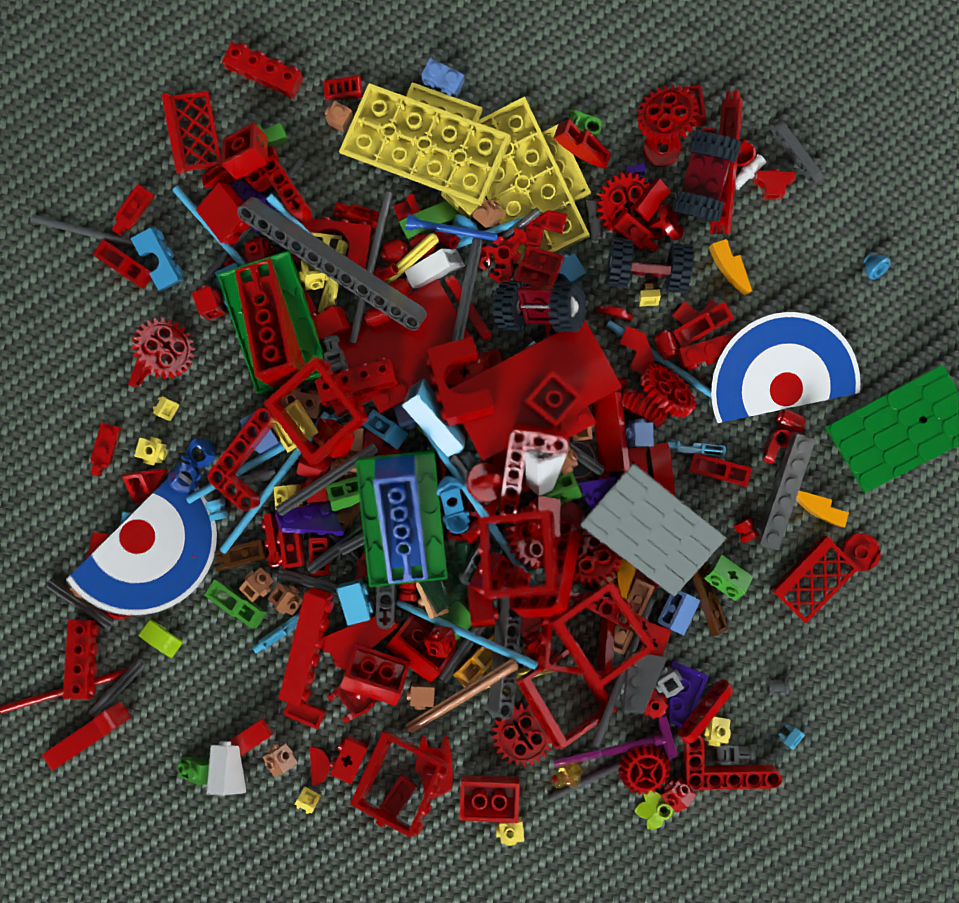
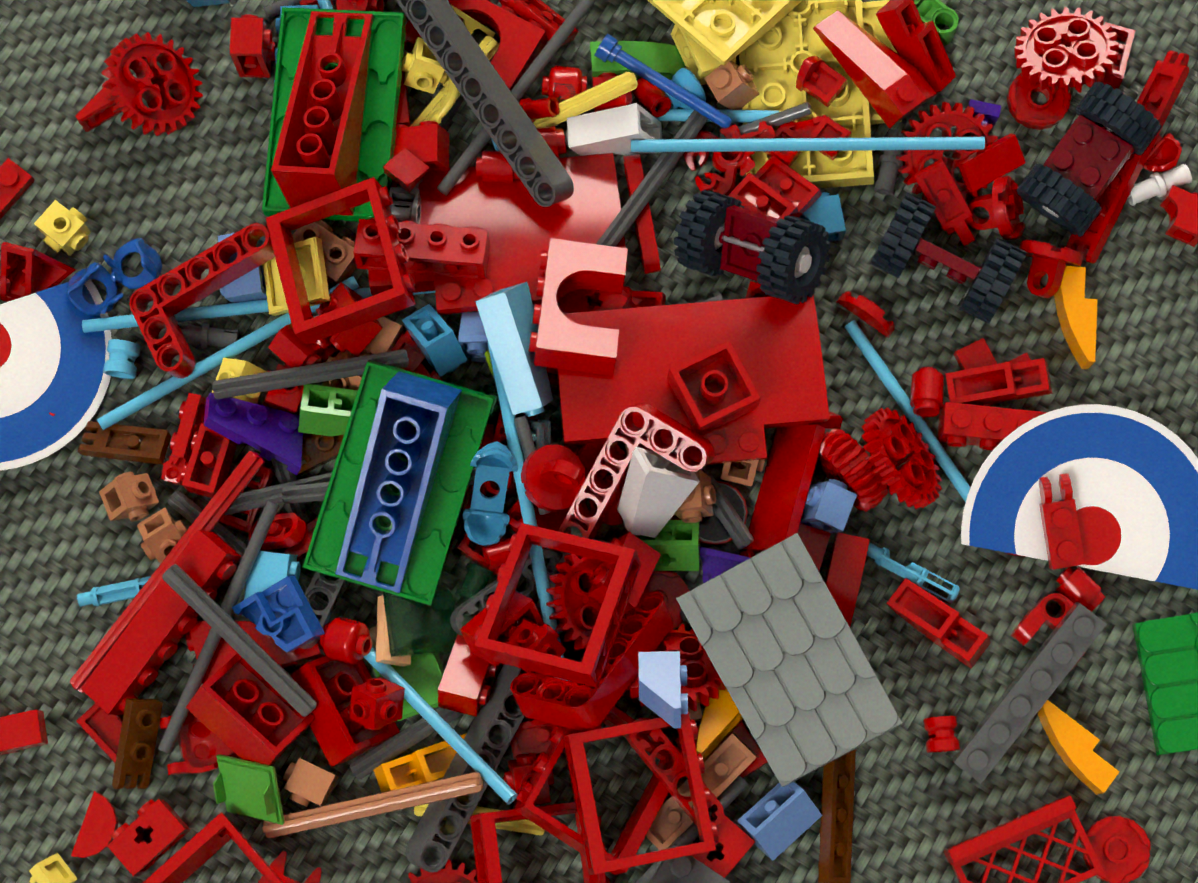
camera: 20 degrees right, 10 degrees down
light yellow tile [153,396,180,421] -> none
bright green slope [204,579,267,628] -> none
nougat brick [263,743,298,777] -> none
red panel [393,194,420,221] -> none
red wheel [398,582,418,601] -> none
red tile [619,326,655,374] -> none
light yellow tile [639,283,661,307] -> none
bright green brick [704,554,753,601] -> none
none -> red axle [70,451,265,693]
none -> reddish brown hinge [112,698,163,789]
none -> dark grey piece [158,501,279,754]
none -> dark grey axle [162,564,317,717]
none -> bright green piece [213,754,285,825]
none -> blue slope [232,575,325,652]
none -> red plate [249,513,306,550]
none -> red head [320,617,372,664]
none -> red slope [383,148,430,193]
none -> medium azure piece [631,137,985,153]
none -> slope [639,651,688,728]
none -> red tile [796,56,848,107]
none -> red wedge [813,10,937,129]
none -> red tile [1019,240,1084,298]
none -> red hinge [1039,473,1085,570]

